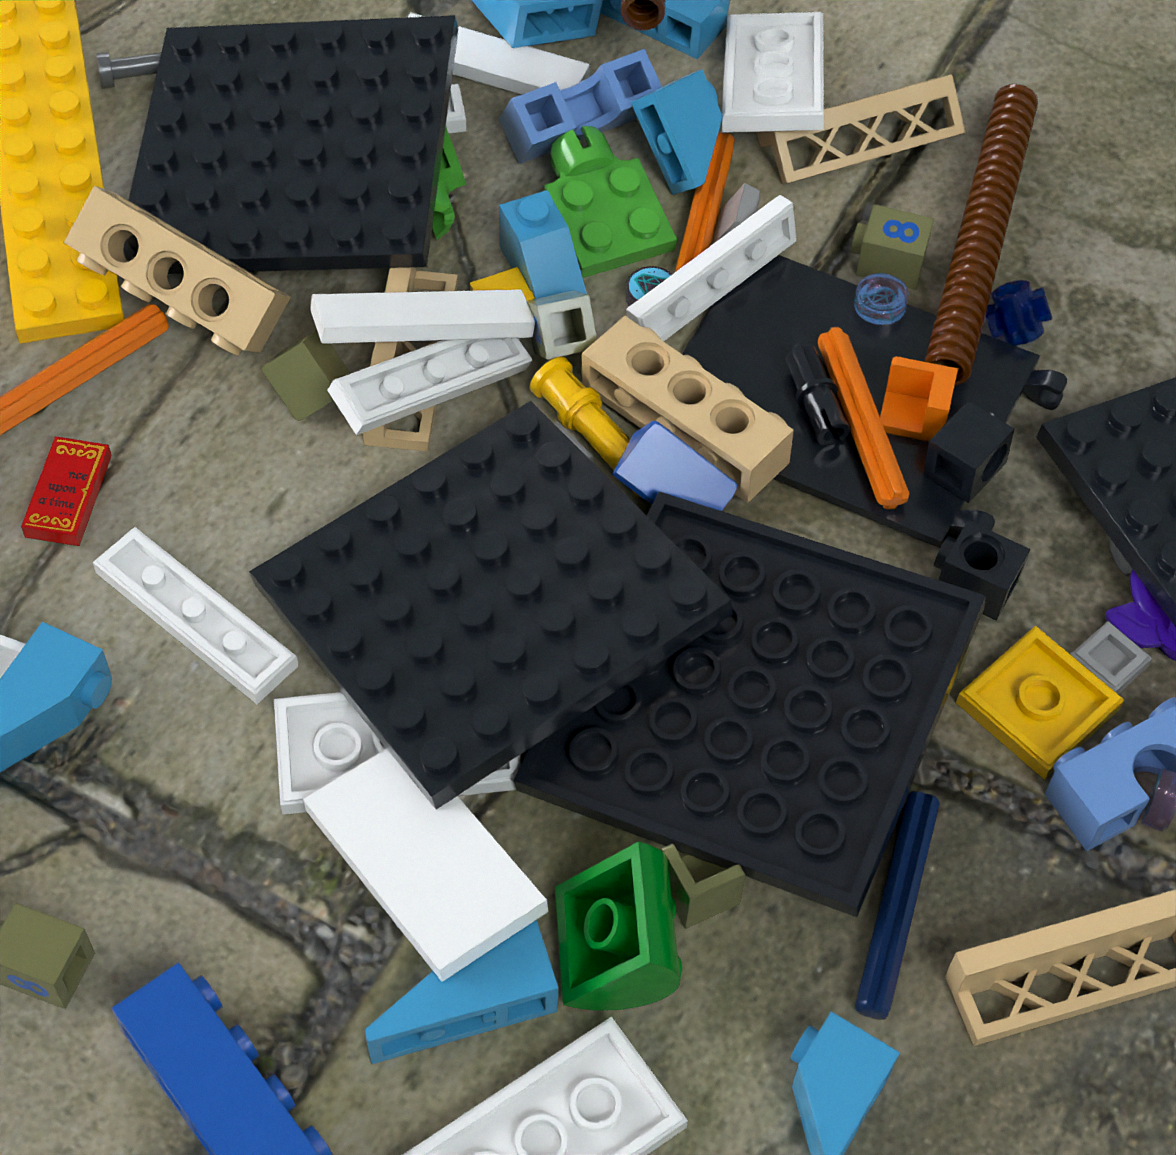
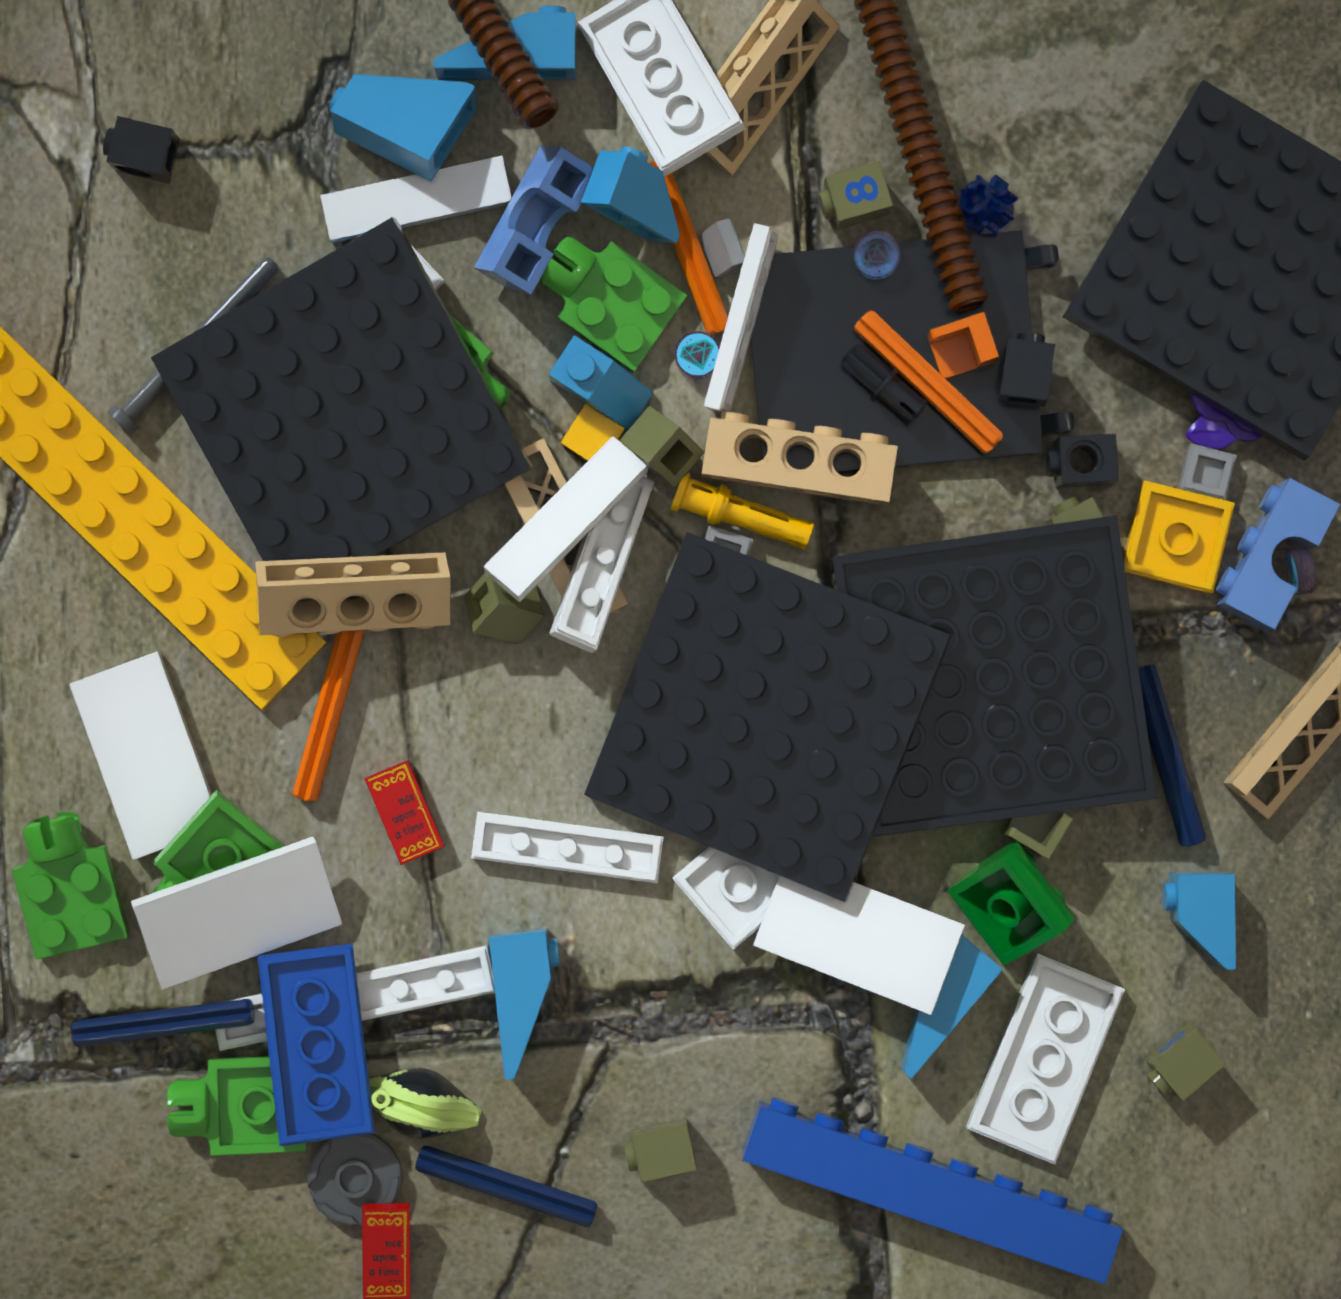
camera: 30 degrees left, 30 degrees up
slope [612,421,738,511] -> none

